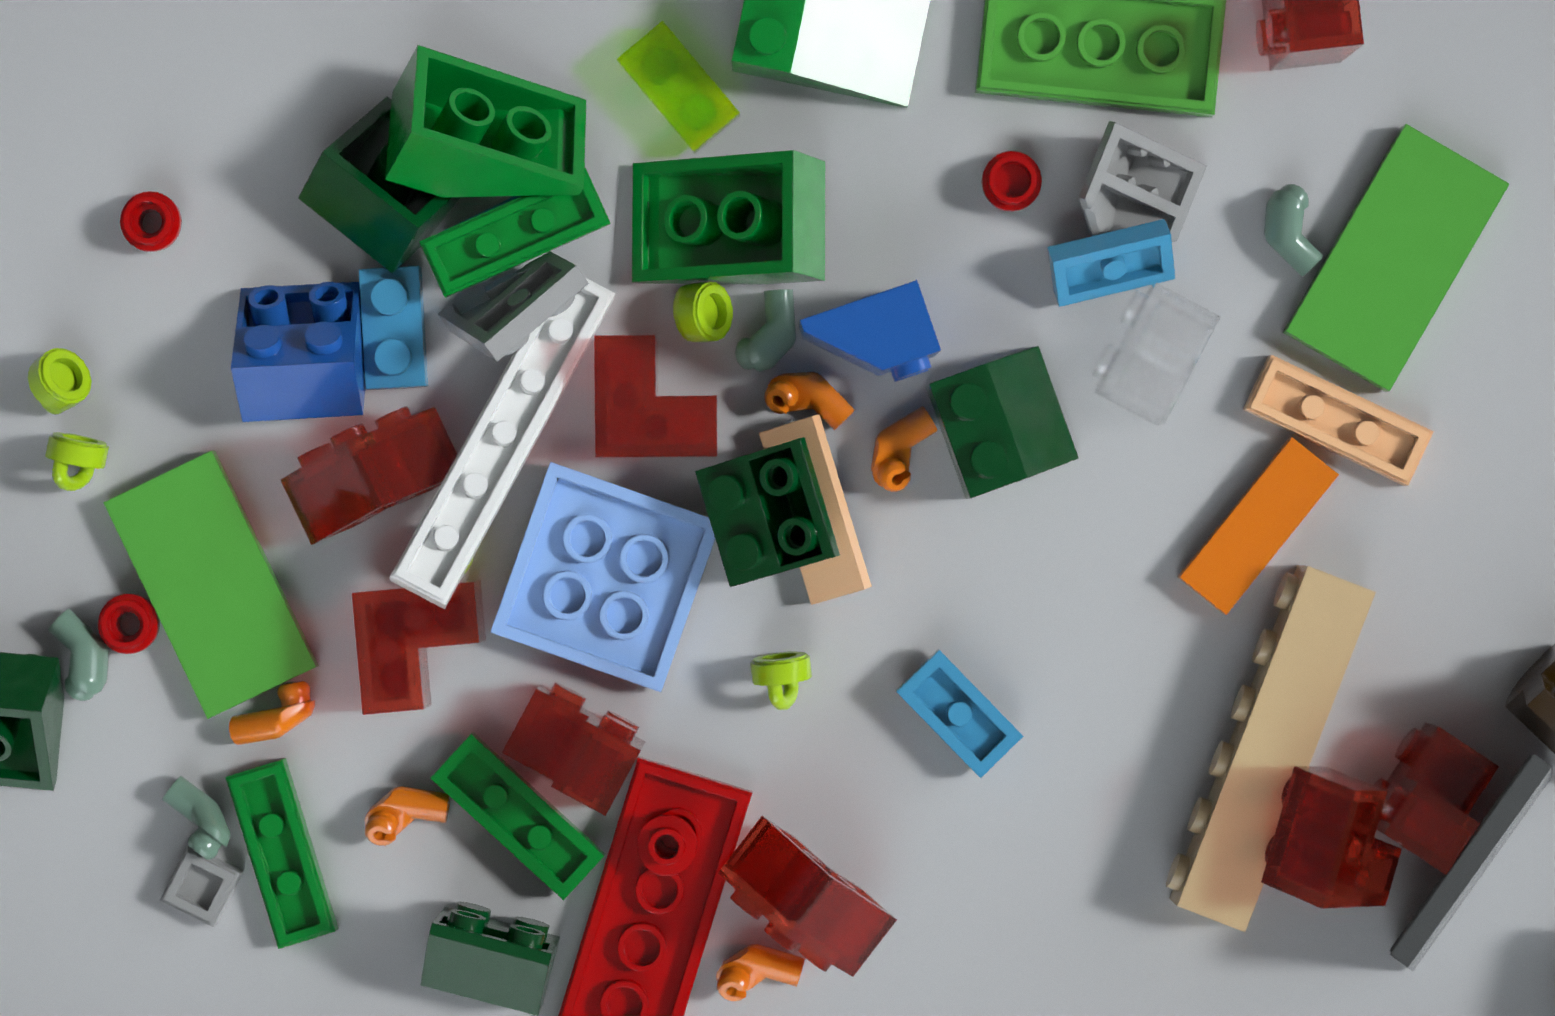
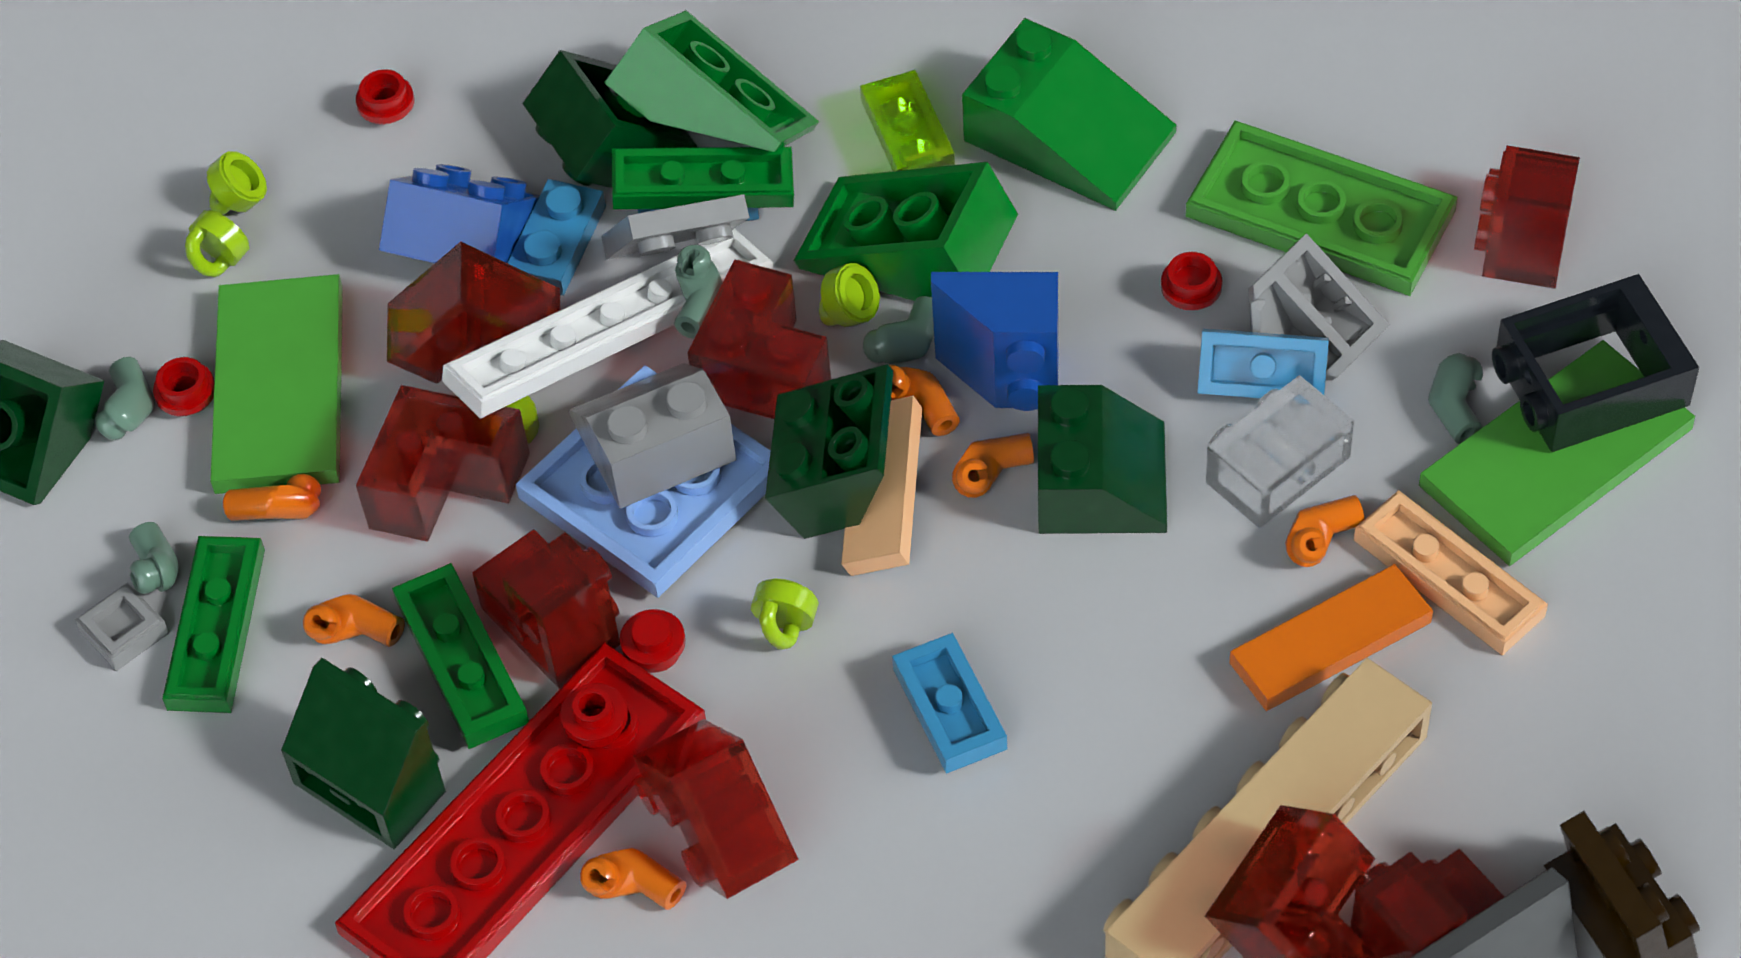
camera: 25 degrees right, 35 degrees down
none -> light grey slope [569,363,736,509]
none -> red plate [620,609,686,673]
none -> sand green arm [674,245,724,339]
none -> orange arm [1285,495,1365,567]
none -> black window [1492,274,1699,453]

